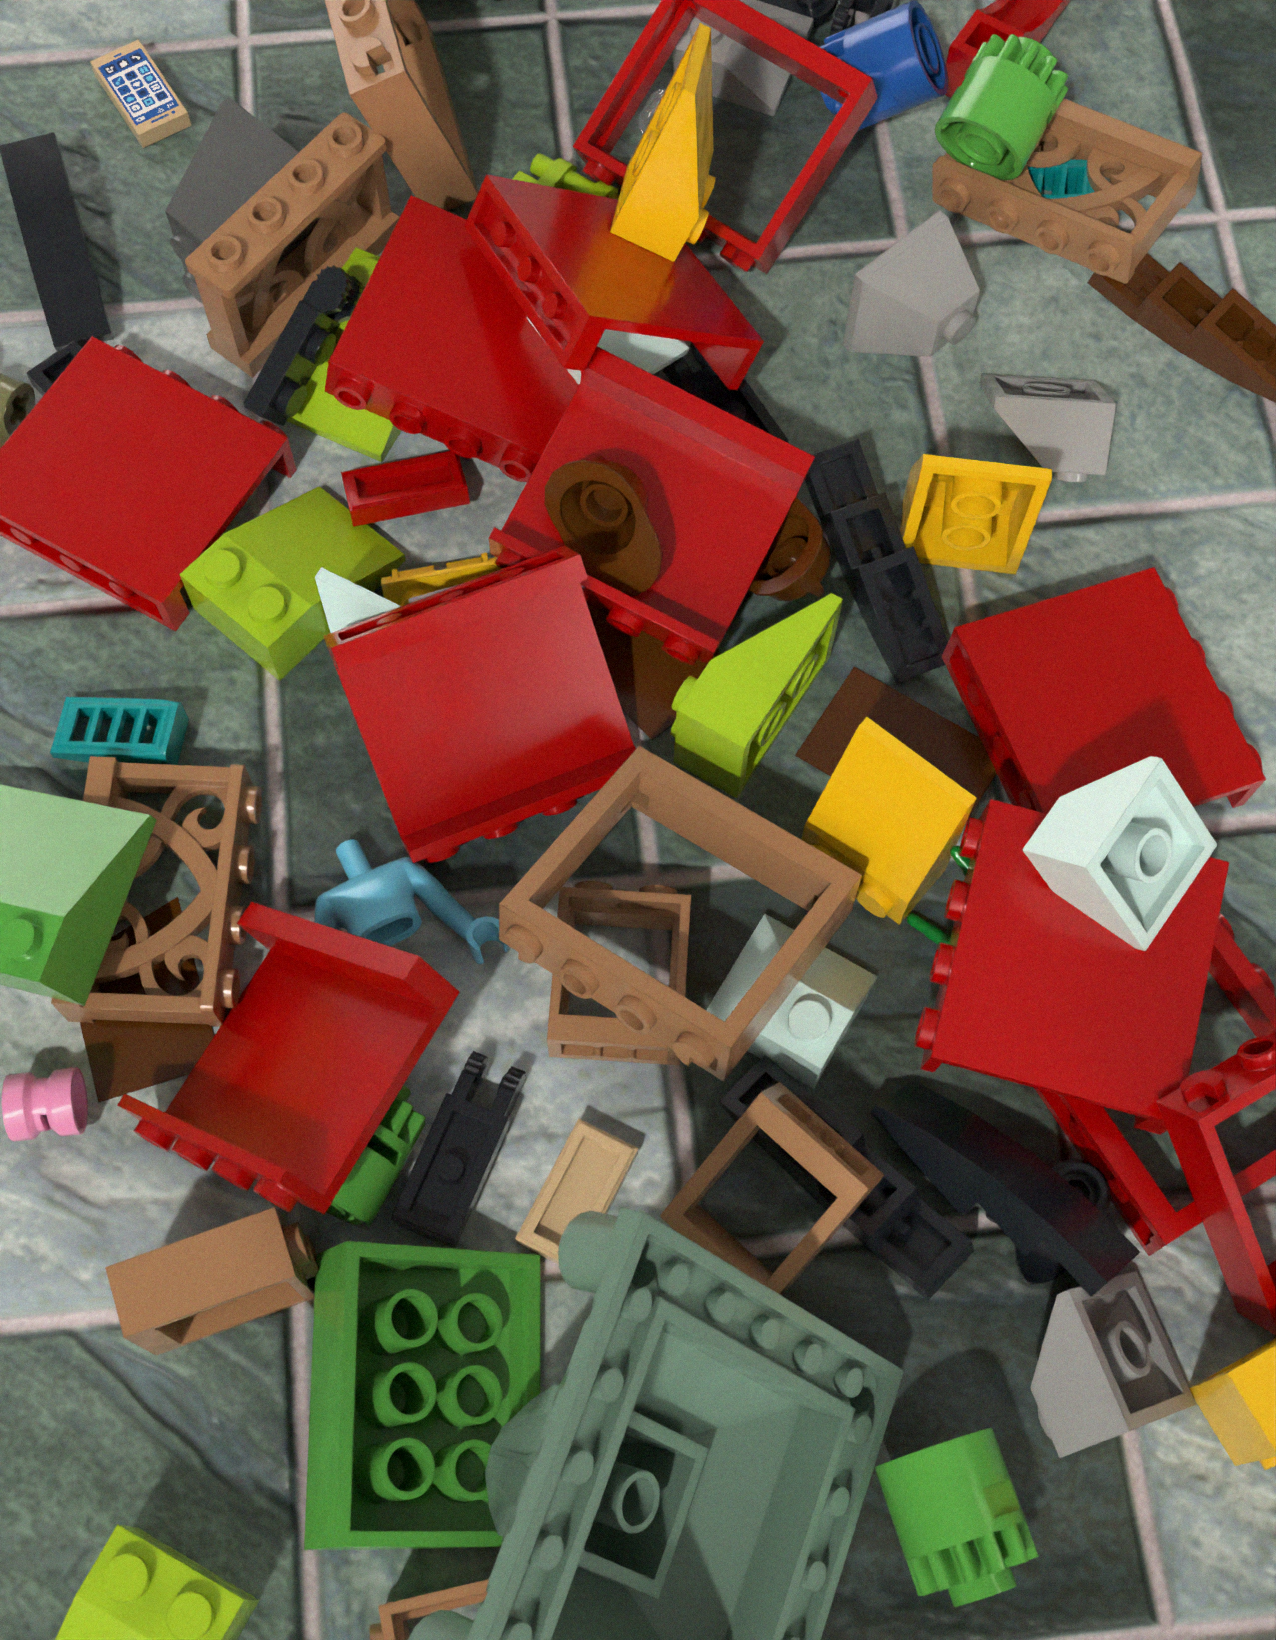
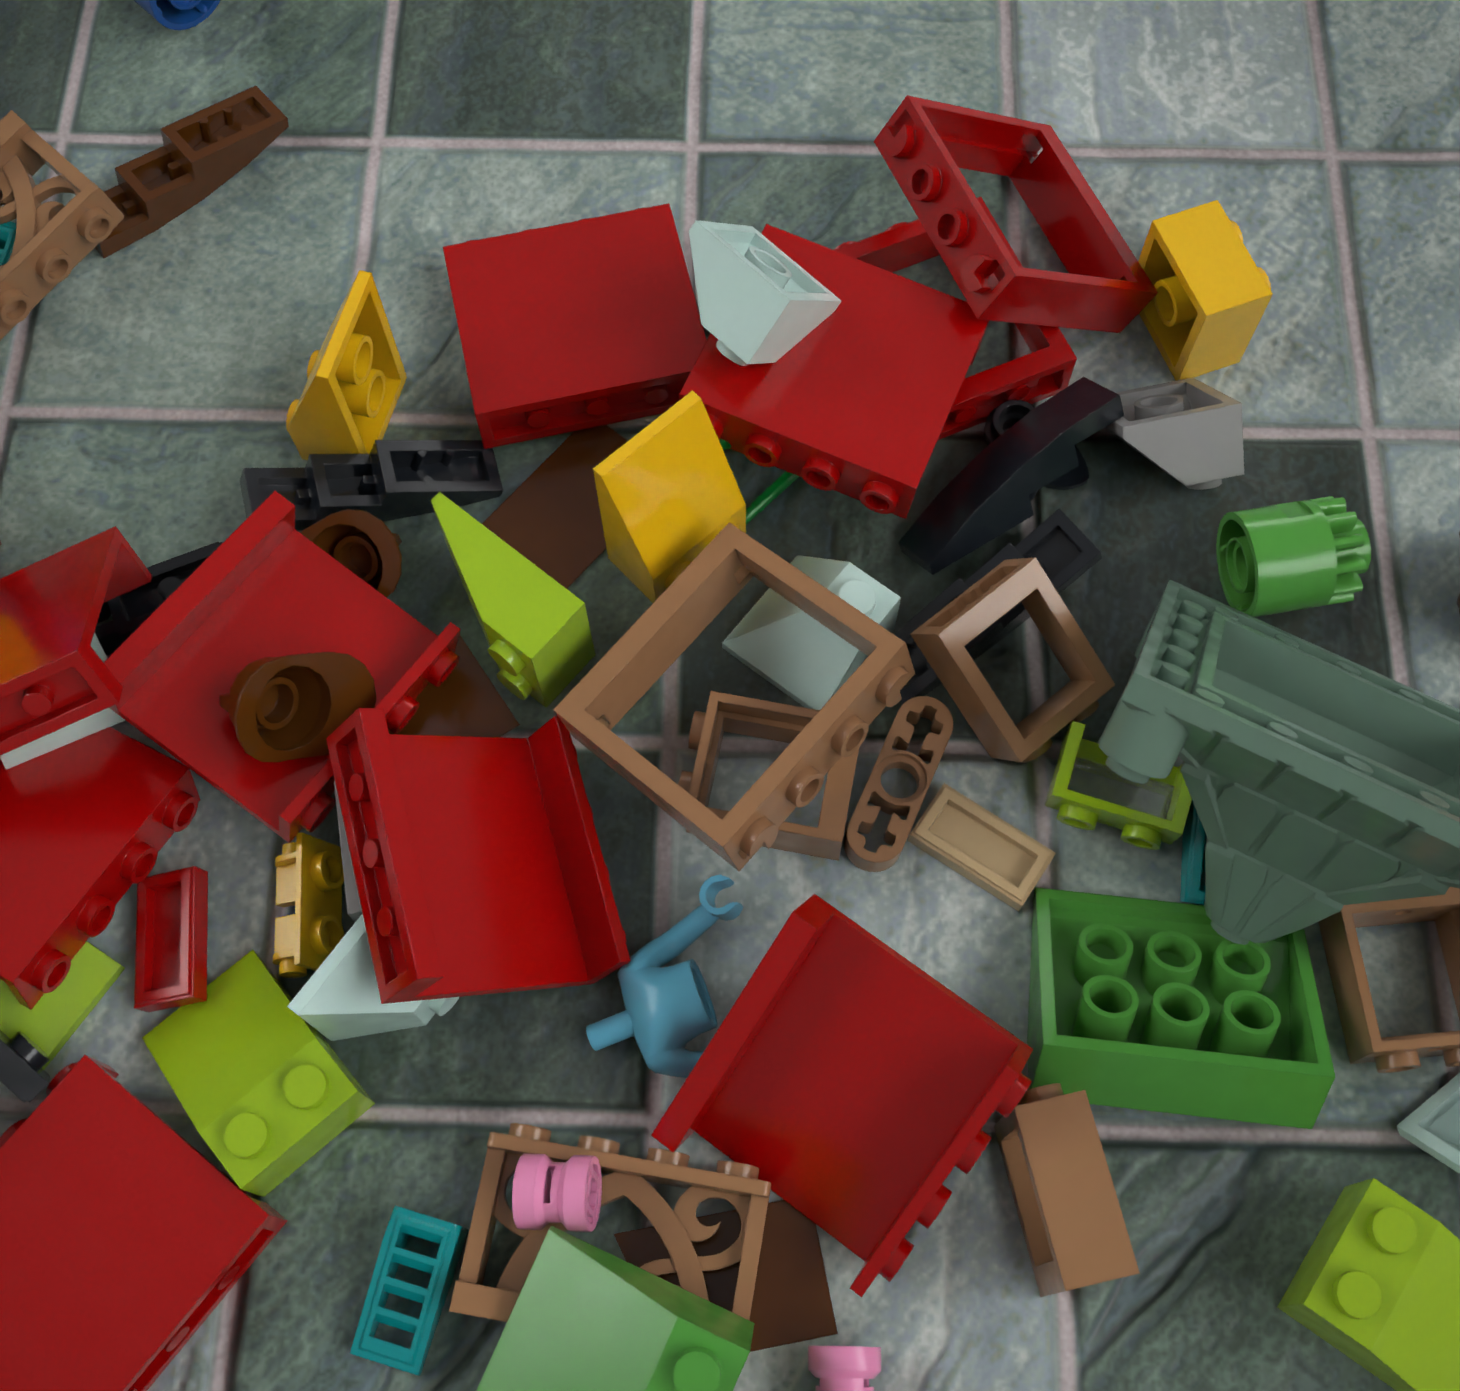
camera: 80 degrees left, 0 degrees up
black hinge [391,1051,526,1249] -> none
light grey slope [843,210,980,357] -> none
light grey slope [980,374,1116,482] -> none
none -> bright pink wheel [512,1153,602,1232]
none -> medium nougat beam [844,696,953,872]

